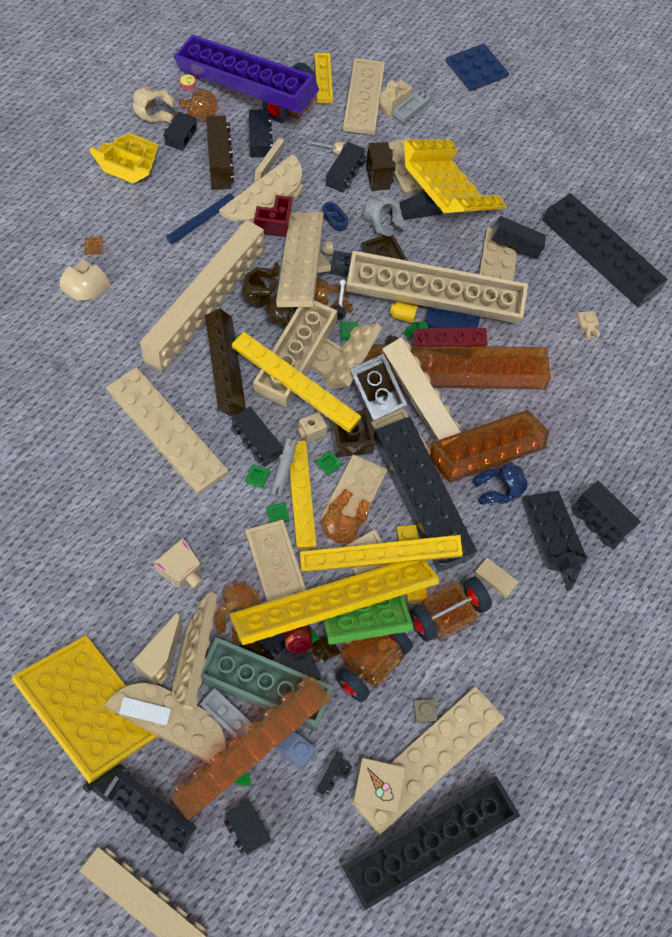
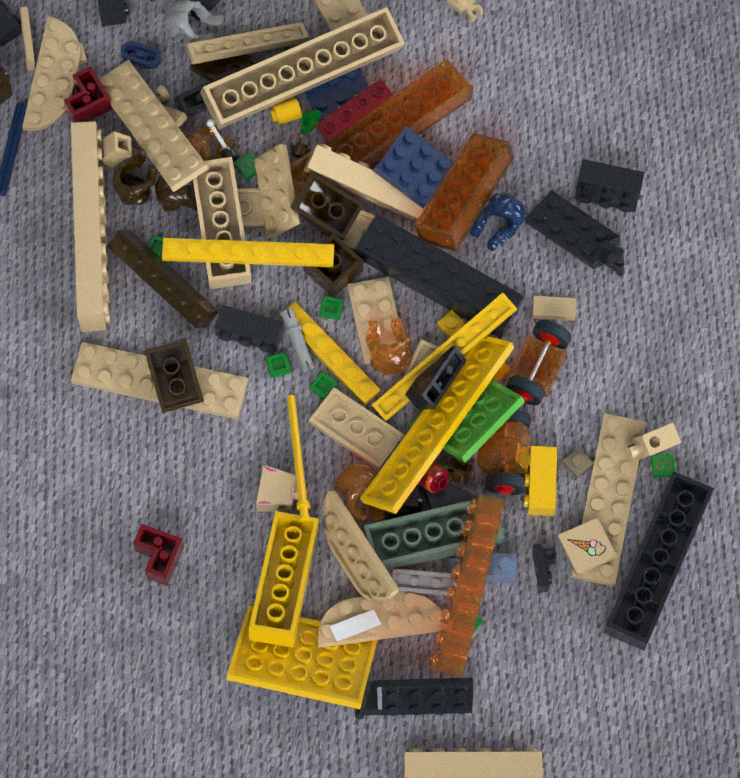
camera: 30 degrees left, 5 degrees up
tan slope [133,613,183,686] -> none
black brick [224,799,271,857] -> none
tan brick [297,412,327,444] -> none
none -> tan brick [102,132,137,170]
none -> dark red brick [133,524,184,586]
none -> dark brown slope [144,337,204,413]
none -> tan plate [186,22,309,64]
none -> yellow brick [249,511,319,648]
none -> yellow bar [287,395,310,521]
none -> dark blue plate [373,126,456,209]
none -> black slope [405,346,467,410]
none -> yellow brick [524,446,557,516]
none -> tan torso [625,423,681,460]
none -> green tile [651,454,675,478]

